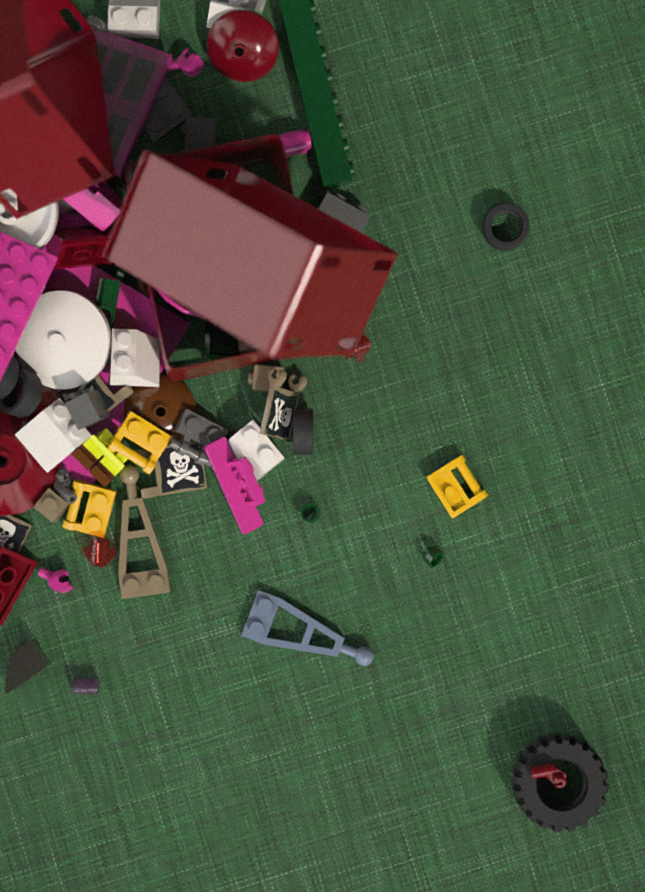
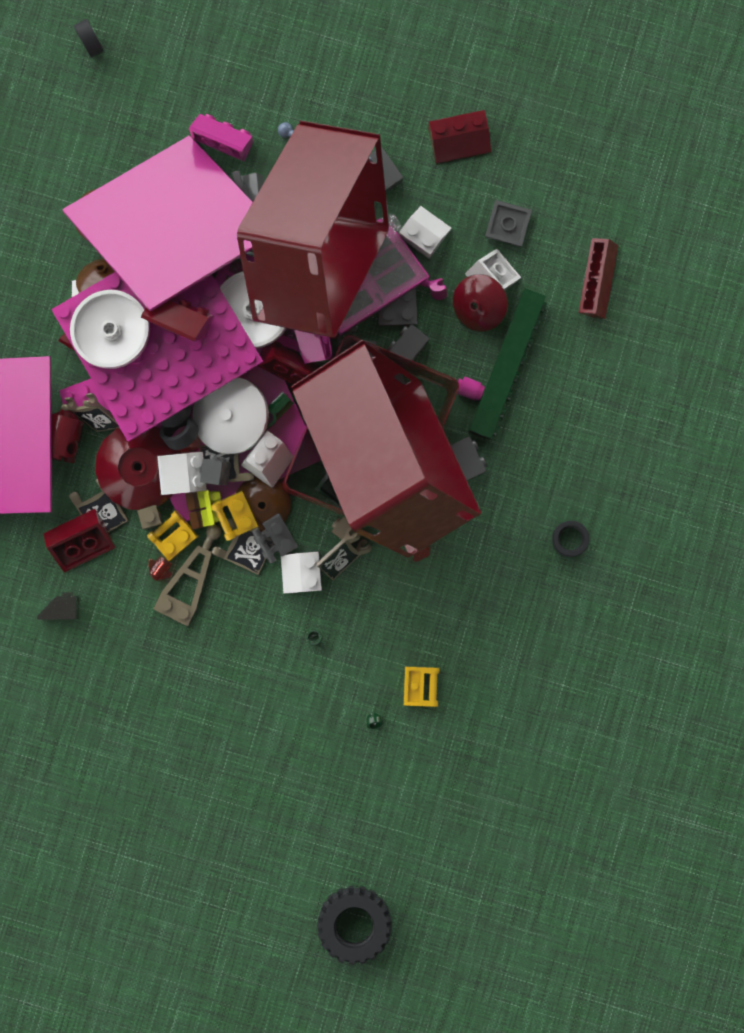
camera: 30 degrees right, 0 degrees up
dark pink piece [38,567,73,593] -> none
dark grey arm [54,468,77,504] -> none
clear purple piece [72,676,99,696] -> none
dark pink bracket [204,437,266,534] -> none
sand blue plate [241,590,374,666] -> none
black tyre [293,408,313,455] -> none
dark red arm [530,763,567,788] -> none

